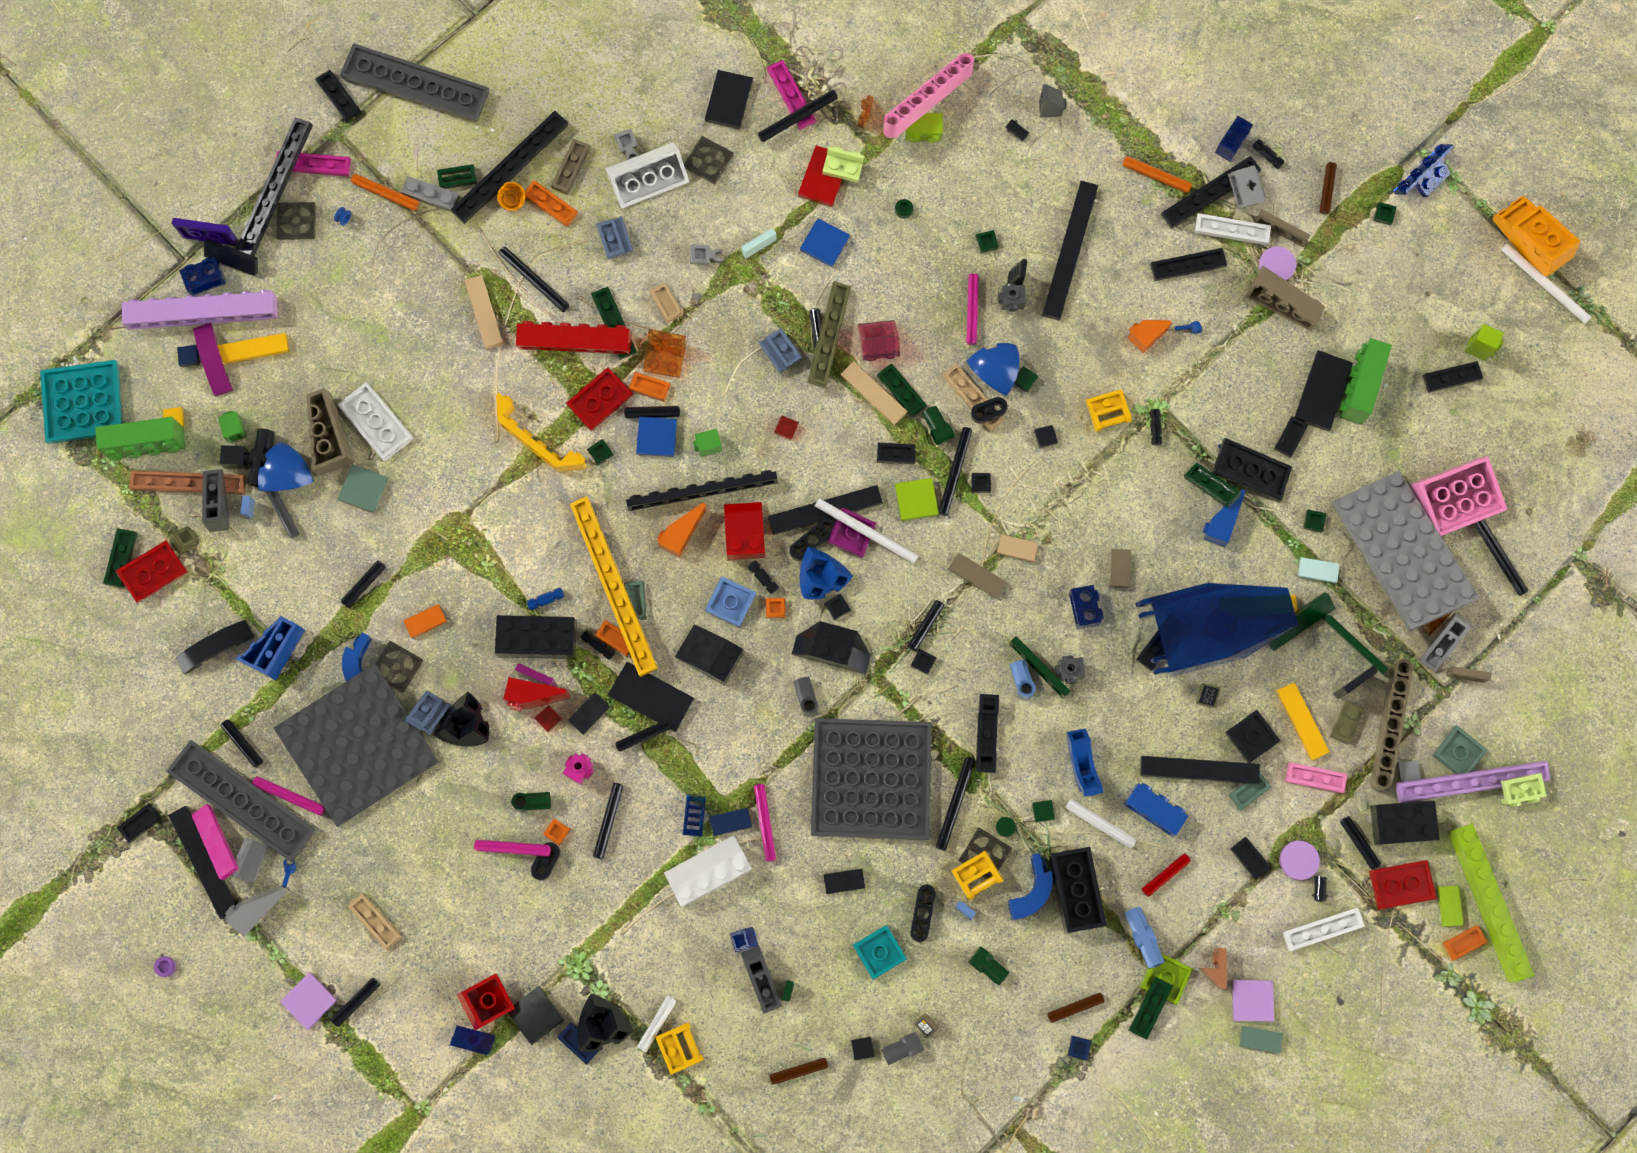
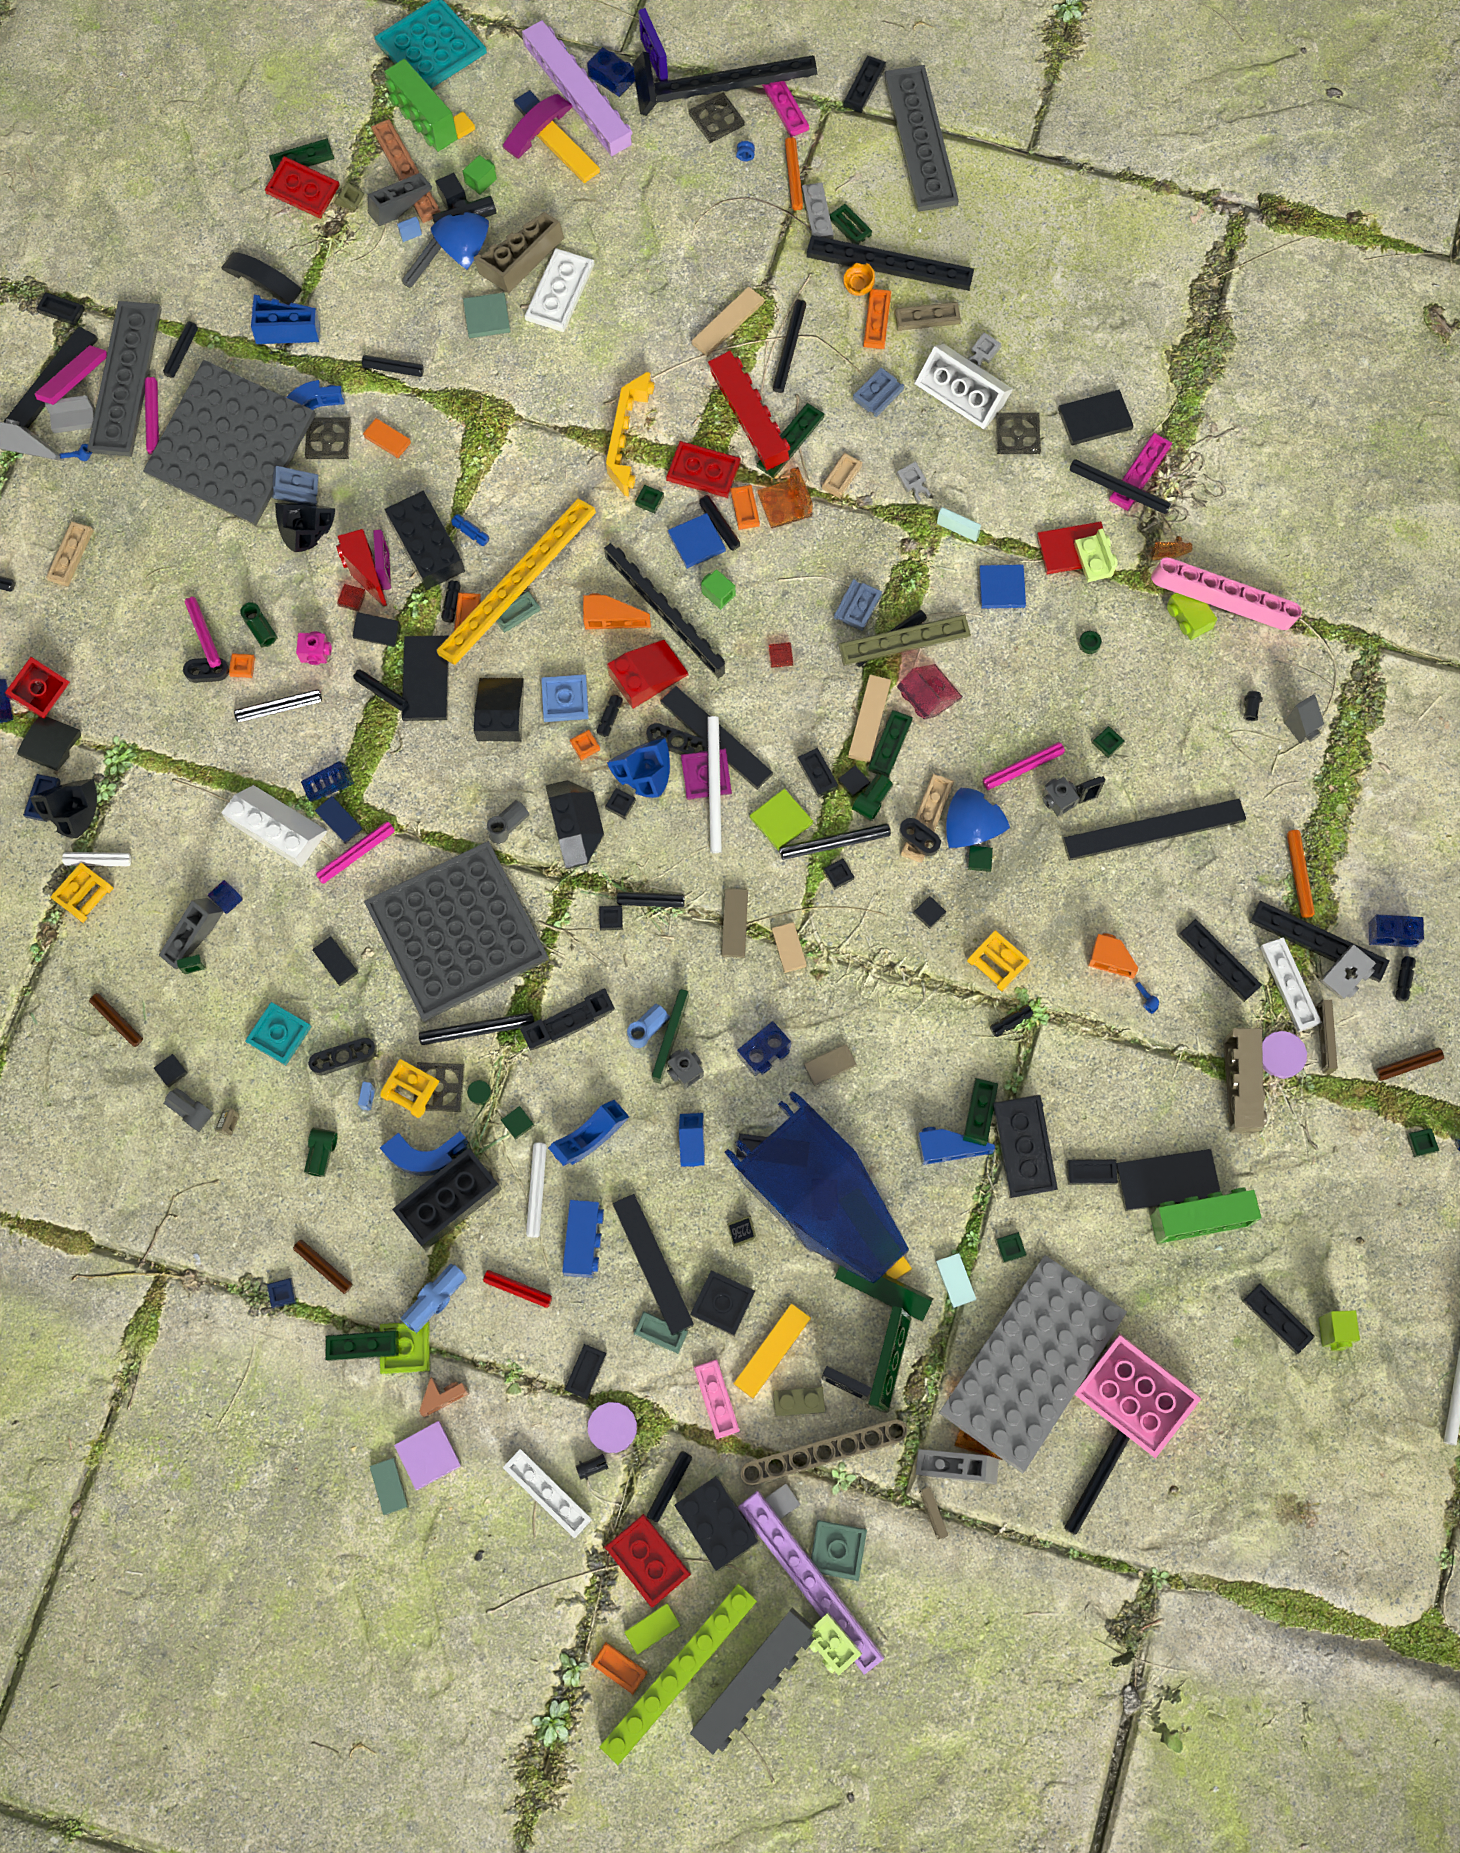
camera: 65 degrees right, 5 degrees down
none -> blue slope [679,1113,705,1167]
none -> dark grey brick [690,1607,816,1755]
none -> black tile [838,765,870,798]

